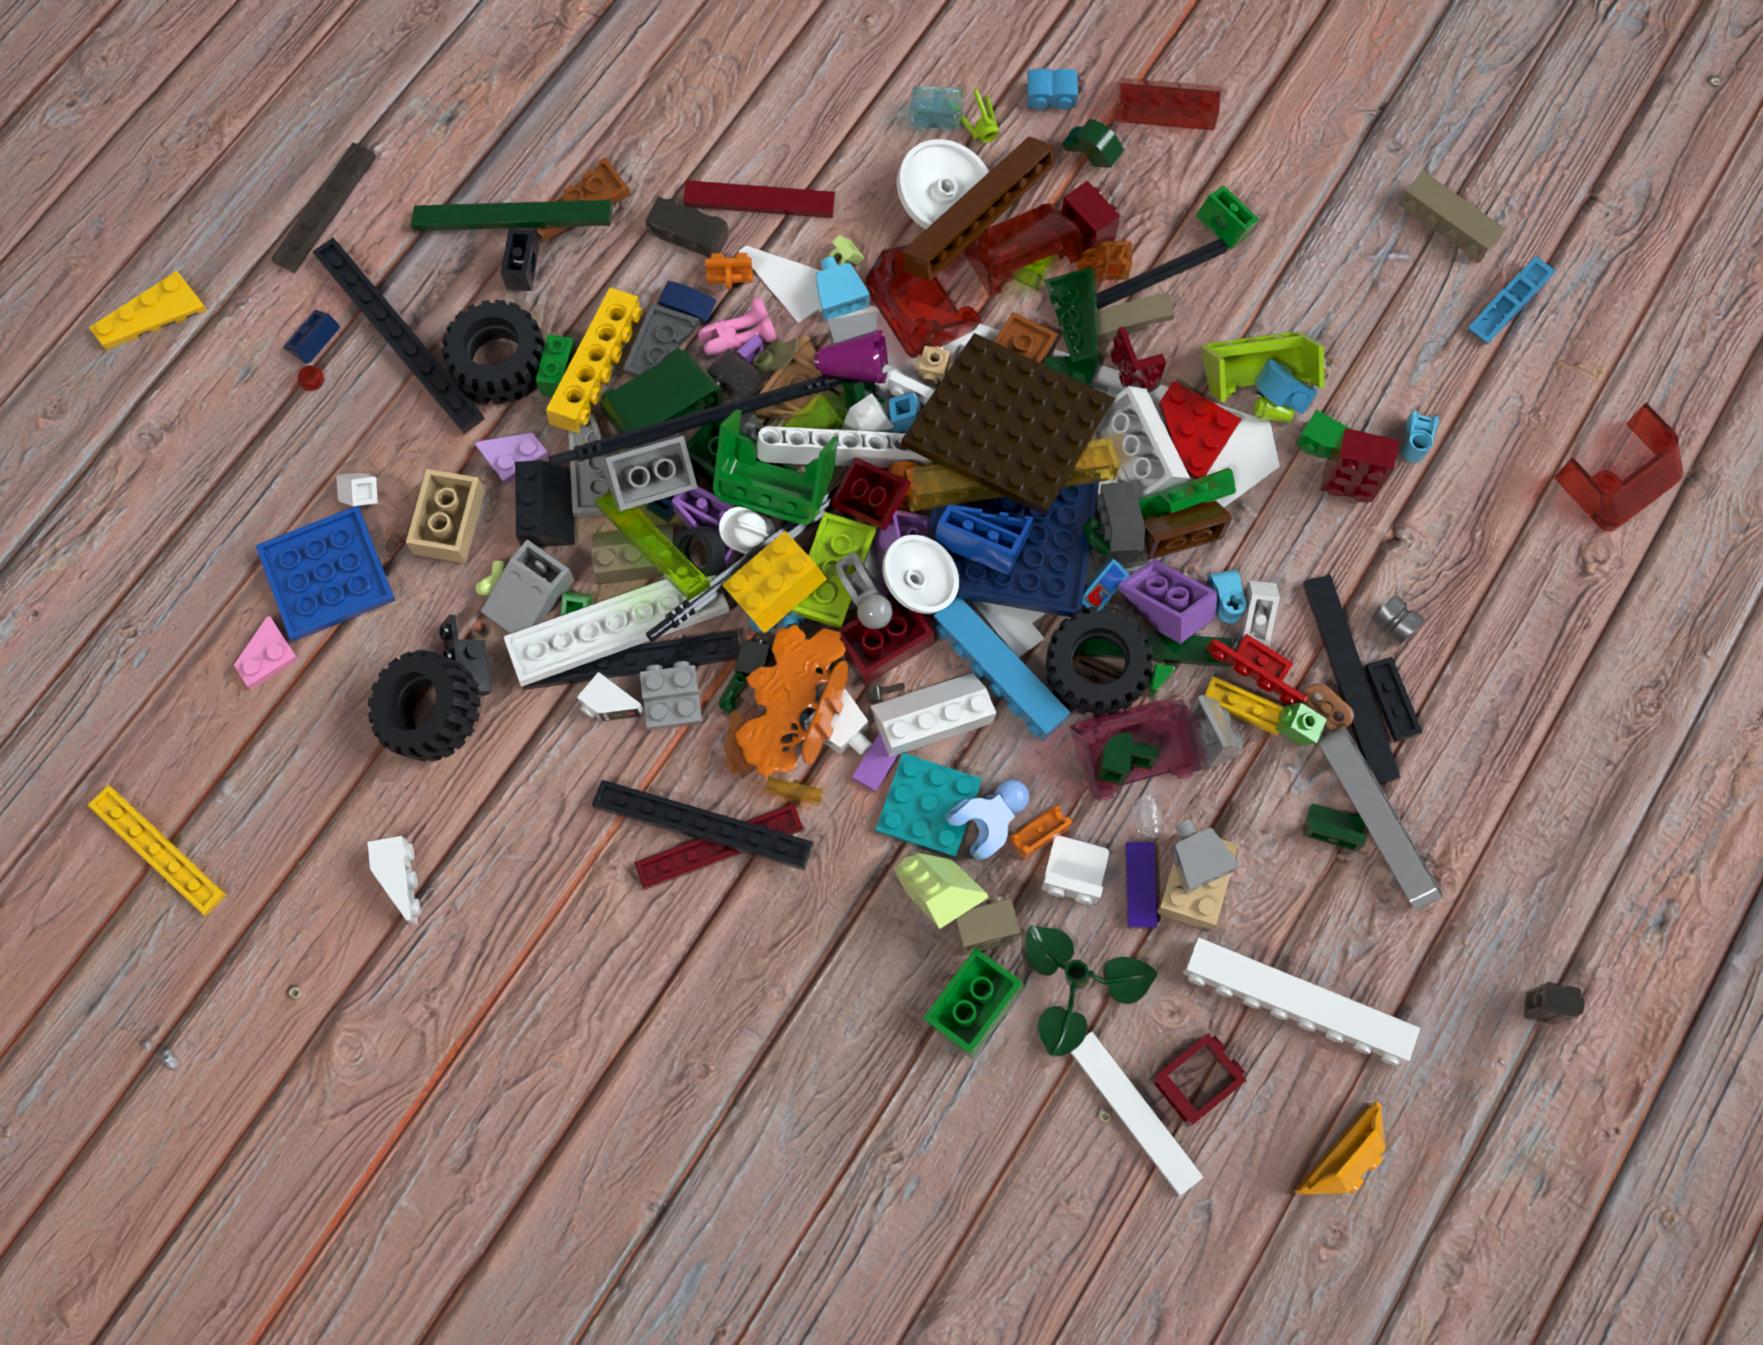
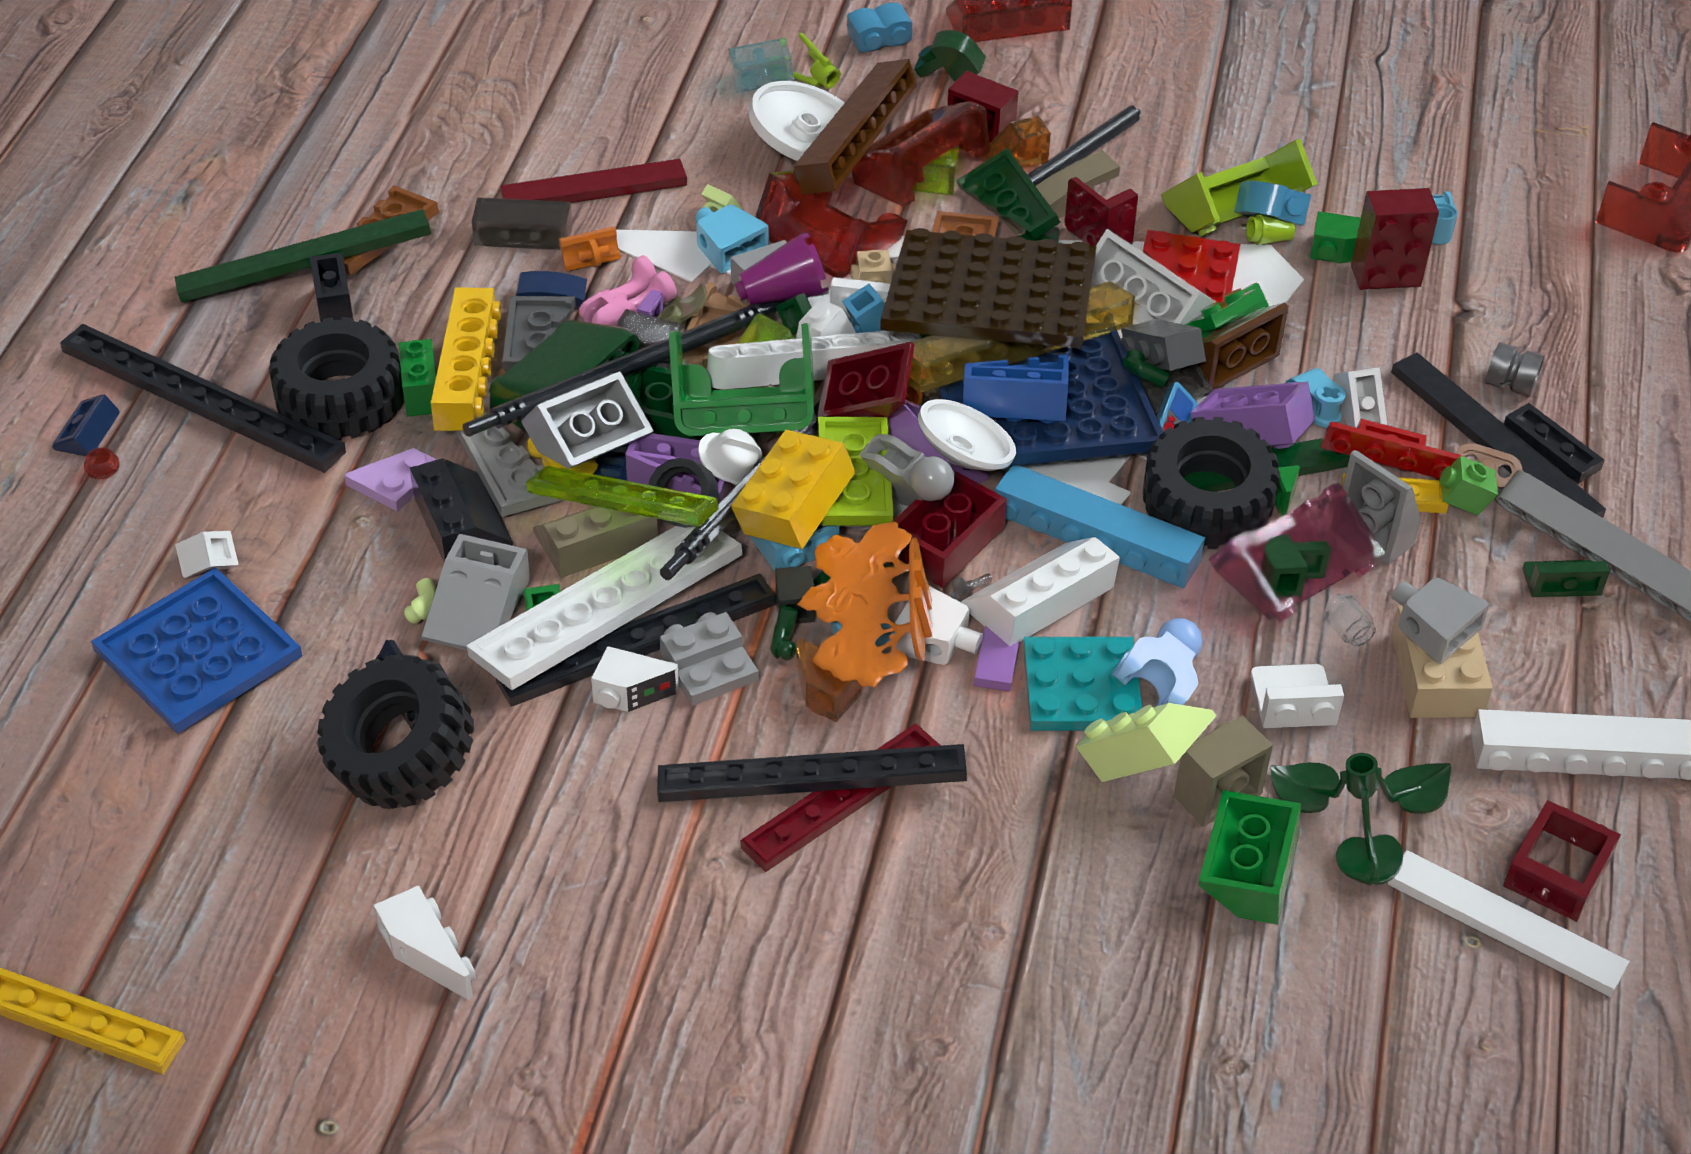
camera: 20 degrees left, 25 degrees down
bright pink wing [234,616,299,689] -> none
clear smoke tile [271,142,376,273] -> none
tan brick [406,469,485,564] -> none
clear yellow pin [765,776,823,806] -> none
orange hinge [1008,804,1073,860] -> none
dark purple tile [1125,842,1157,928] -> none
green brick [1195,185,1260,250] -> none
dark tan brick [1399,171,1506,262] -> none
dark azure slope [1467,256,1556,344] -> none

